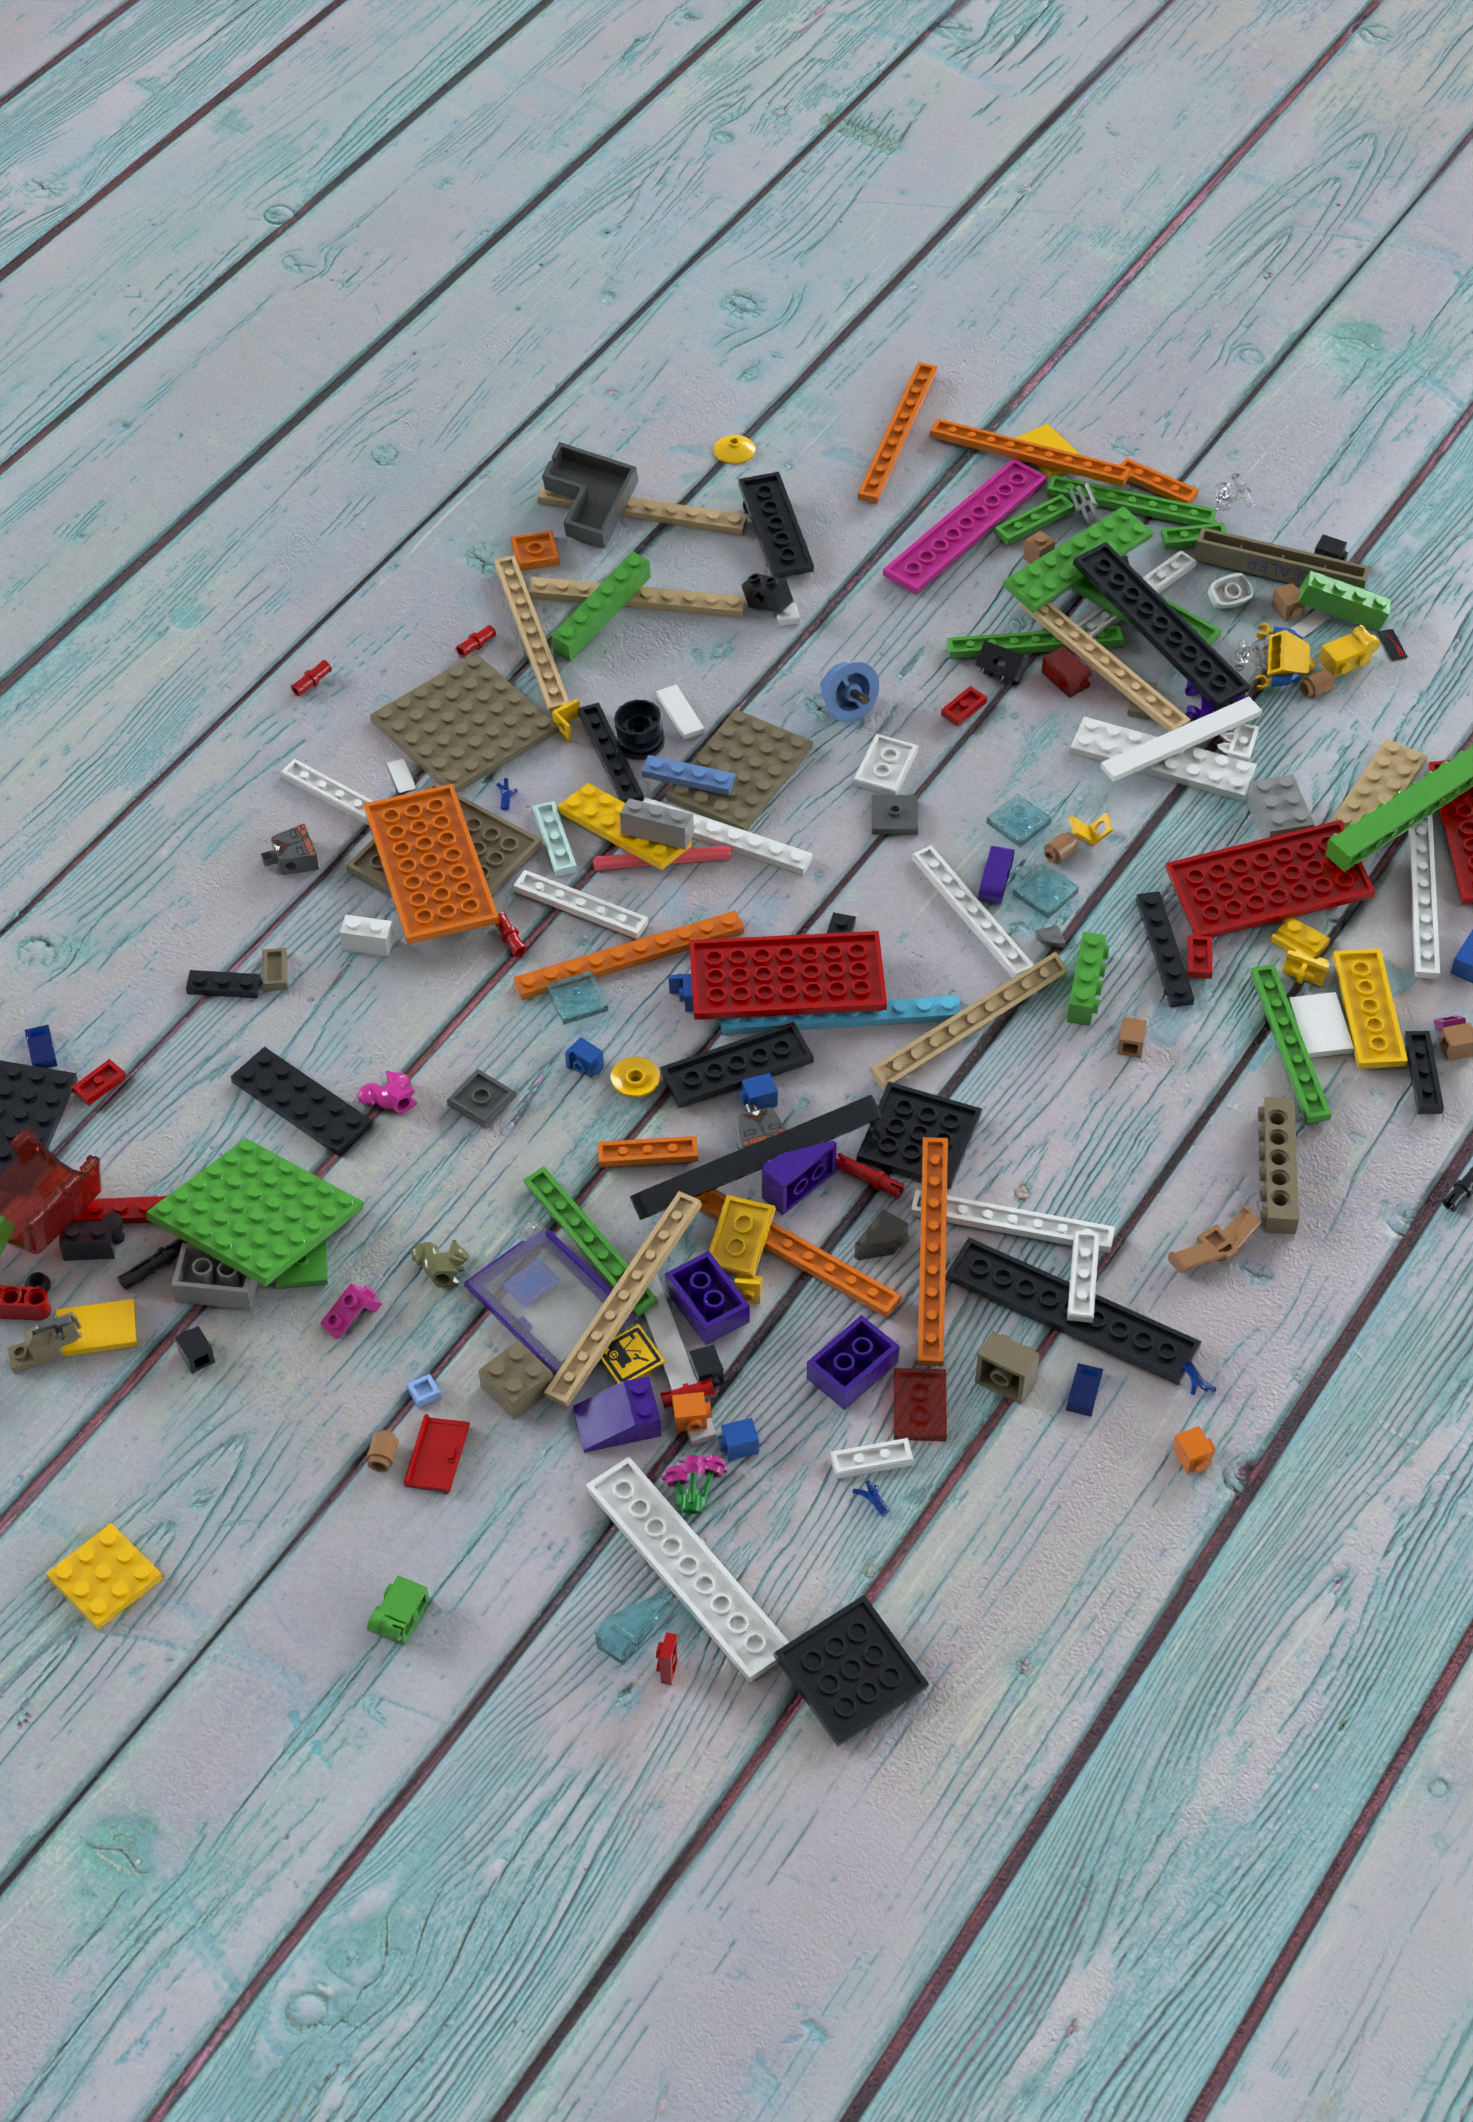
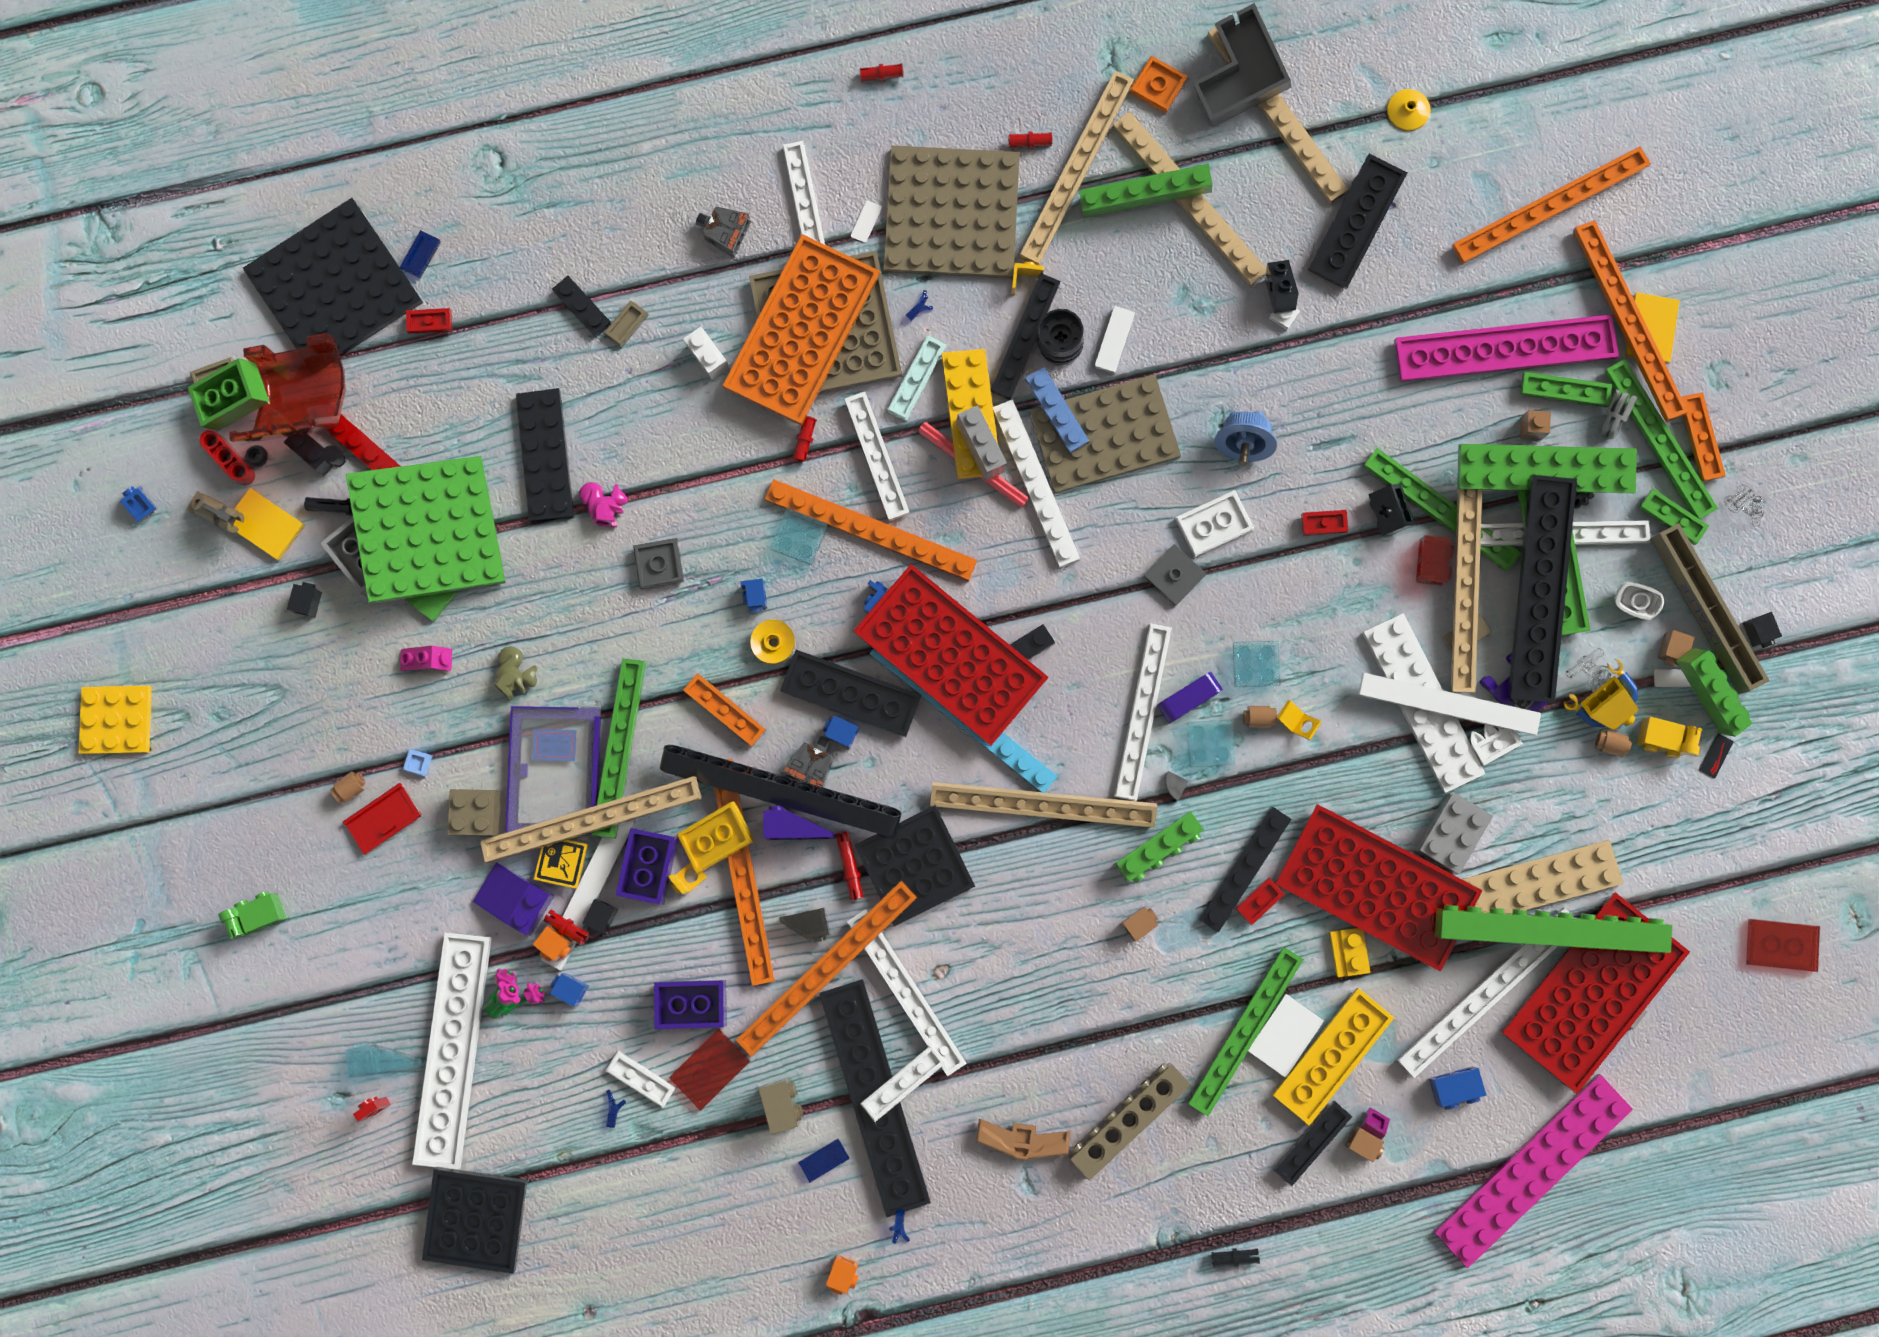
camera: 45 degrees right, 30 degrees up
yellow hips [1282,949,1330,987] -> none

